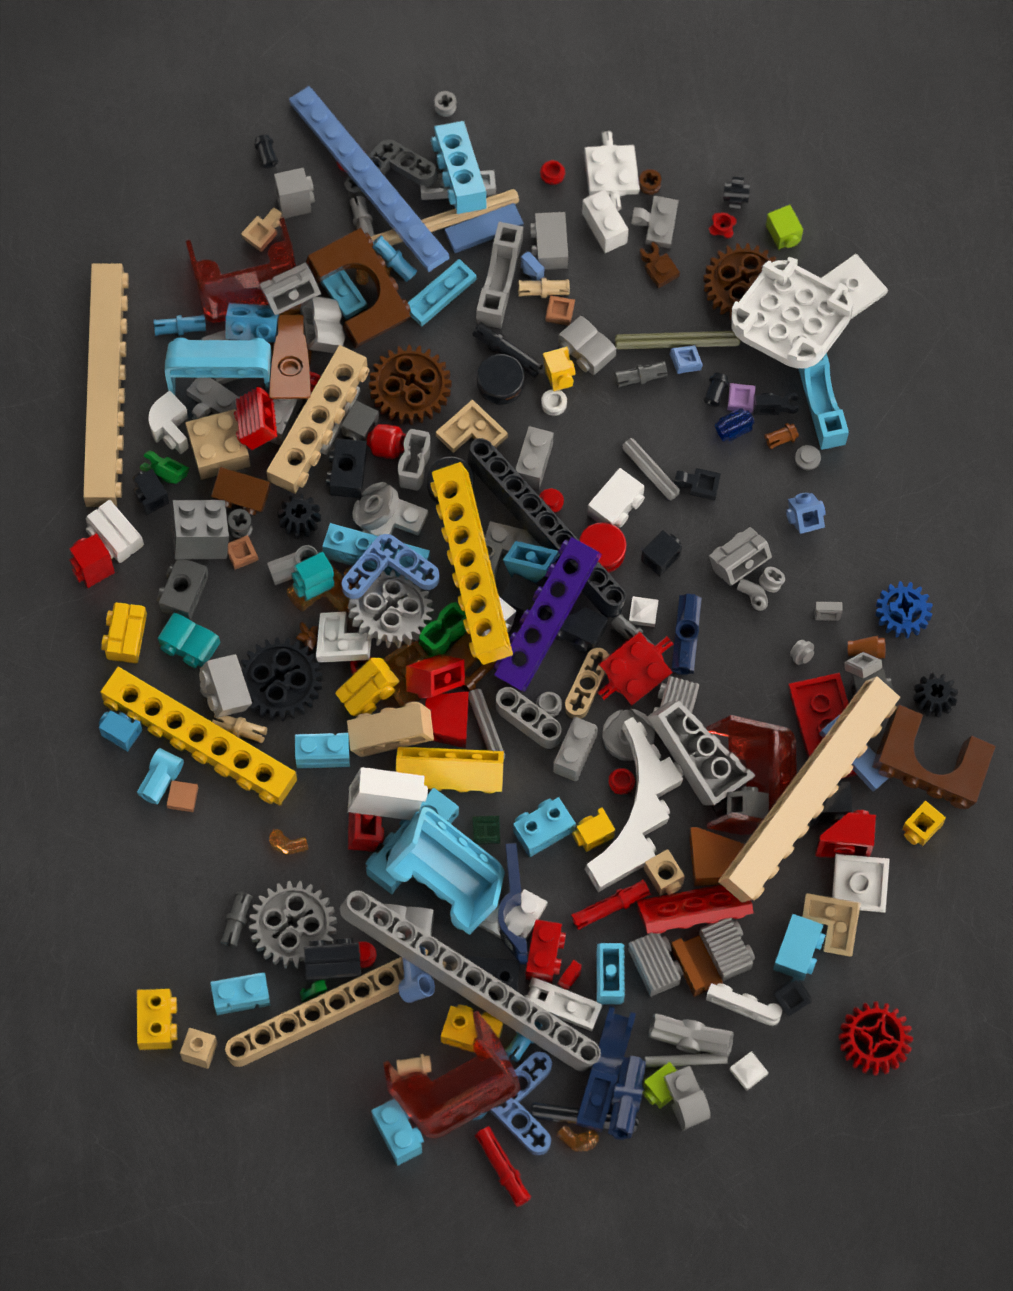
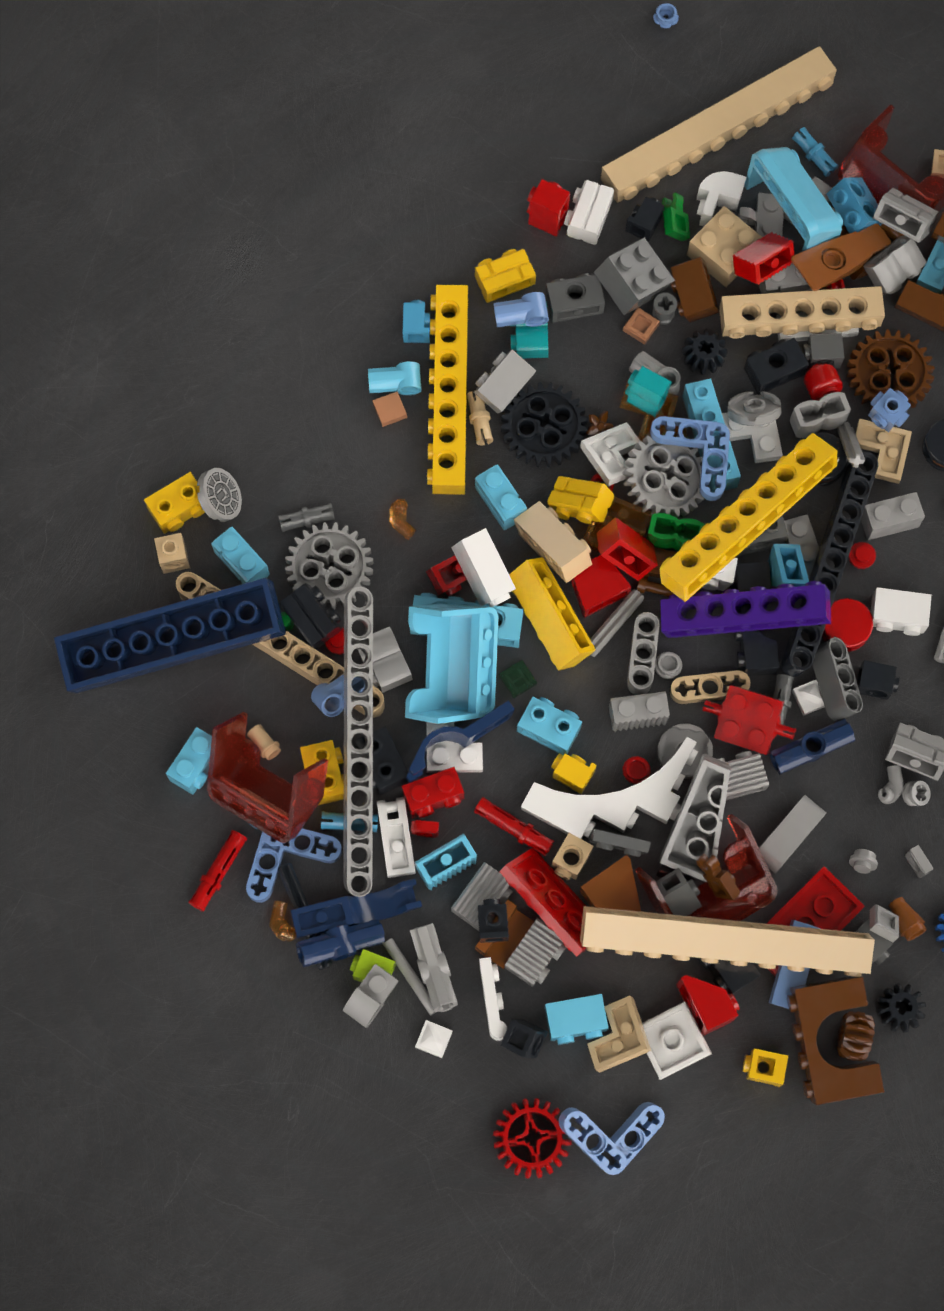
camera: 60 degrees right, 5 degrees up
none -> dark blue brick [54,578,287,693]
none -> light grey tile [197,468,242,522]
none -> black brick [478,899,509,943]
none -> medium blue piece [494,292,549,327]
none -> medium blue beam [559,1102,665,1175]
none -> dark grey plate [589,829,651,857]
none -> reddish brown plate [696,853,741,900]
none -> light grey beam [754,795,826,874]
none -> dark grey beam [812,637,863,722]
none -> light grey axle [837,422,865,468]
none -> reddish brown gear [837,1011,875,1061]
none -> medium blue brick [868,388,911,433]

